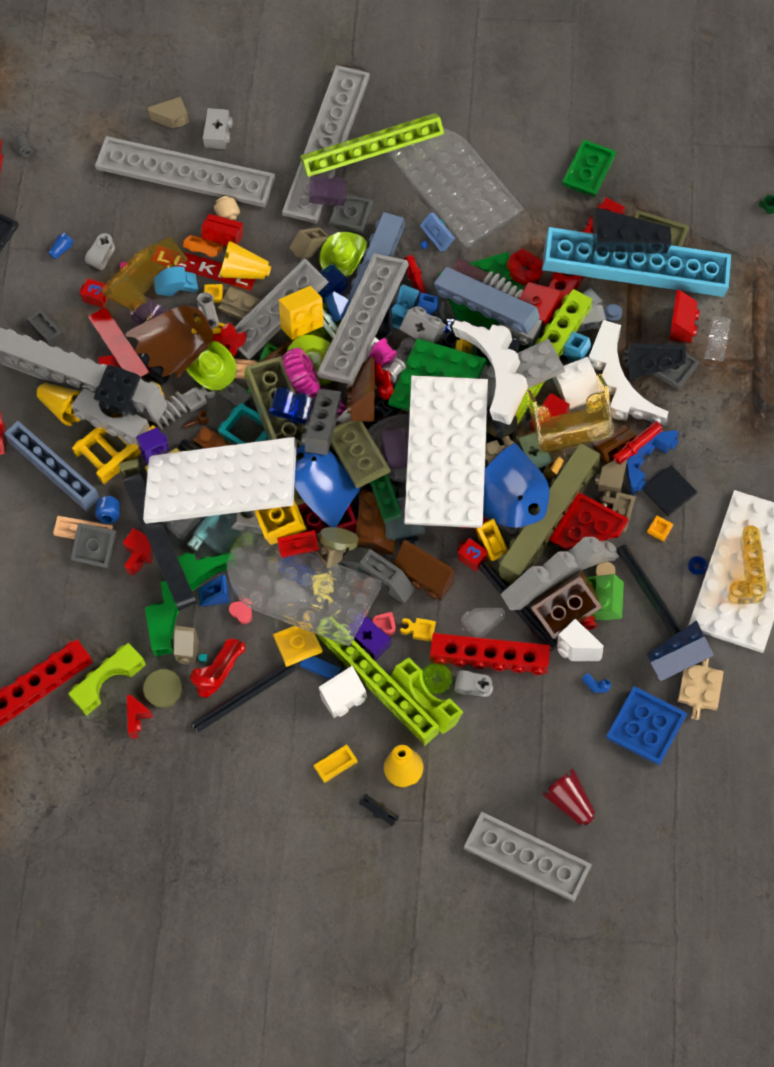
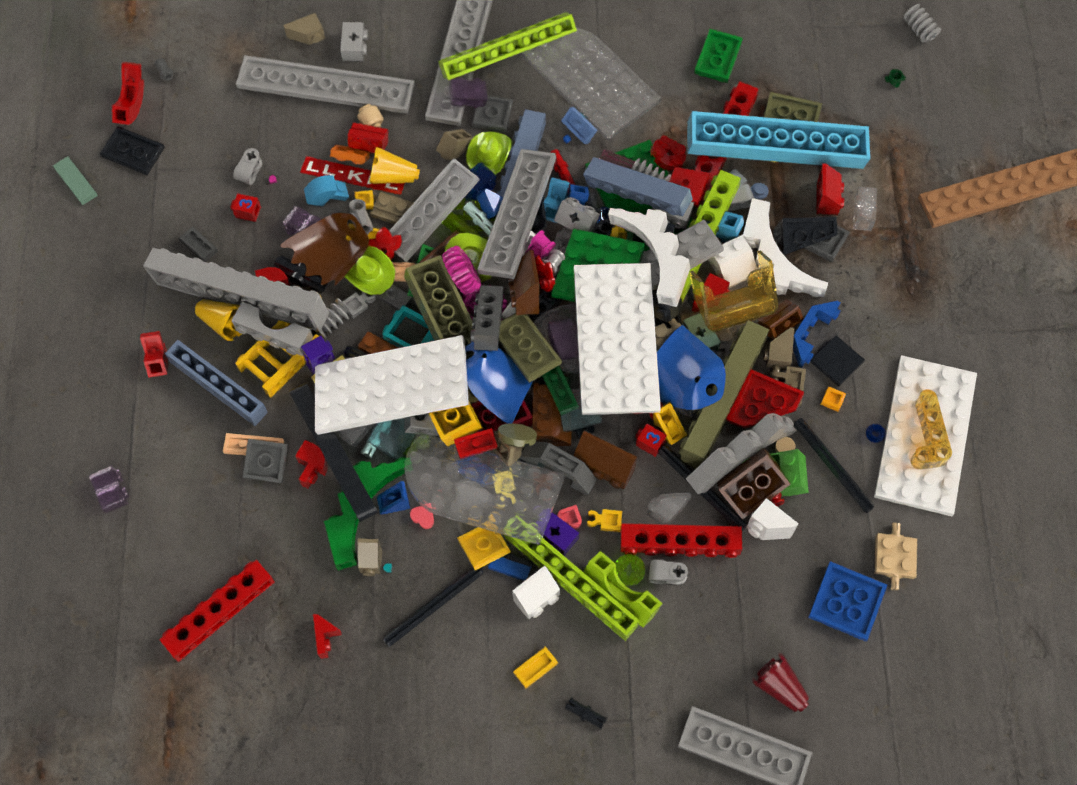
camera: 10 degrees left, 0 degrees up
blue cone [48,232,74,260] -> none
lime arch [68,643,146,716] -> none
sticker [88,307,149,377] -> none
black bracket [93,365,140,416] -> none
blue head [95,496,120,524] -> none
clear yellow windscreen [101,236,188,310] -> none
olive tile [119,459,141,477] -> none
olive tile [143,669,183,708] -> none
reddish brown hand [183,410,209,429] -> none
red hair [189,639,246,698] -> none
clear blue brick [269,387,313,424] -> none
yellow brick [278,286,324,340] -> none
yellow cone [383,745,423,788] -> none
pearl gold tile [543,457,564,480] -> none
blue arm [581,673,611,693] -> none
black wedge [592,208,671,254] -> none
red pin [613,421,663,465] -> none
wedge [647,620,714,681] -> none

